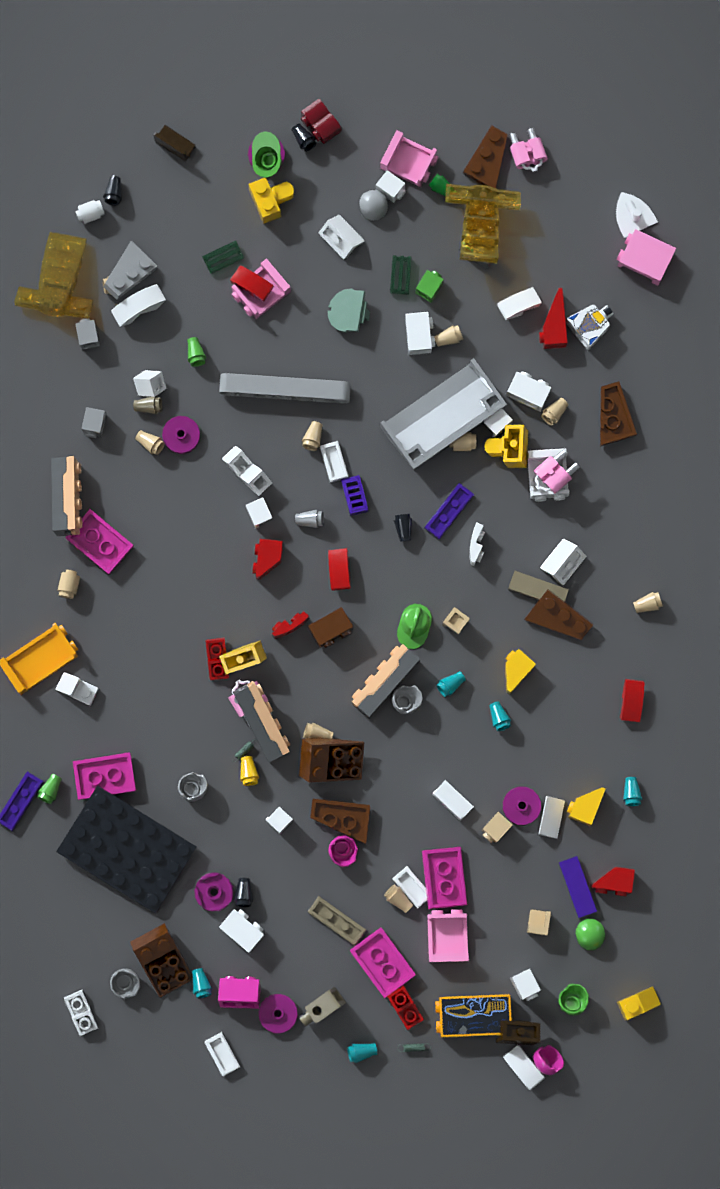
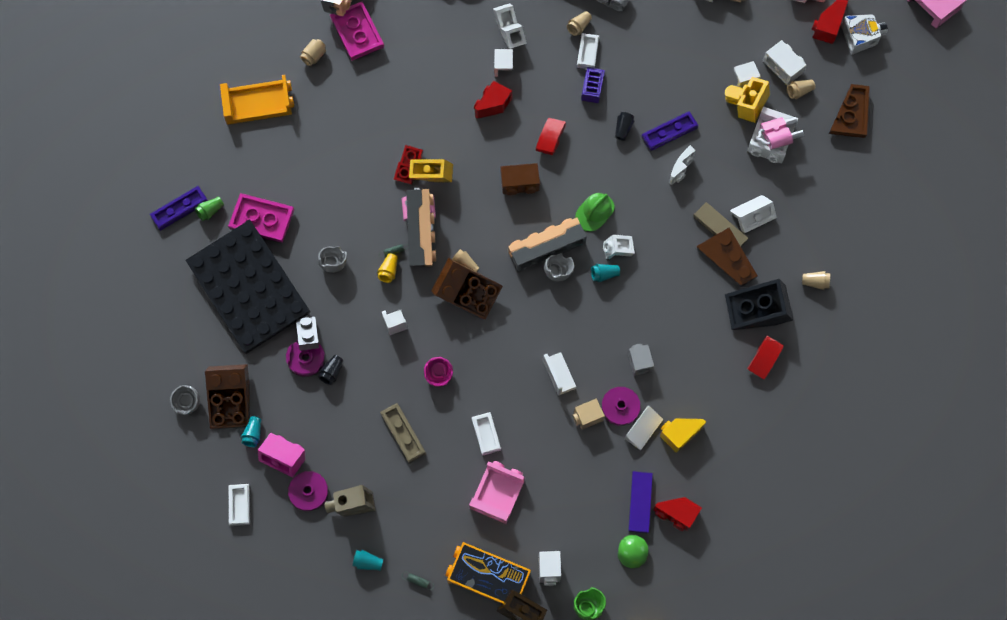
camera: 25 degrees right, 10 degrees down
white slope [55,672,99,706] -> none
white slope [64,990,98,1036] -> none
white brick [219,909,264,953] -> none
red slope [272,611,310,639] -> none
light grey cone [295,509,324,528] -> none
reddish brown wing [310,799,370,844] -> none
dark pink plate [350,927,416,998] -> none
light grey slope [380,358,507,470] -> none
tan cone [384,884,413,913] -> none
red slope [387,986,424,1030] -> none
dark pink tile [422,847,467,909] -> none
tan panel [442,607,470,634] -> none
tan brick [449,432,476,451] -> none
teal cone [489,701,511,731] -> none
yellow slope [505,649,536,695] -> none
tan panel [527,910,551,936] -> none
teal cone [623,777,642,807] -> none
none -> plate [296,317,319,351]
none -> white bracket [603,235,635,259]
none -> light grey brick [628,344,654,376]
none -> black slope [725,278,793,330]

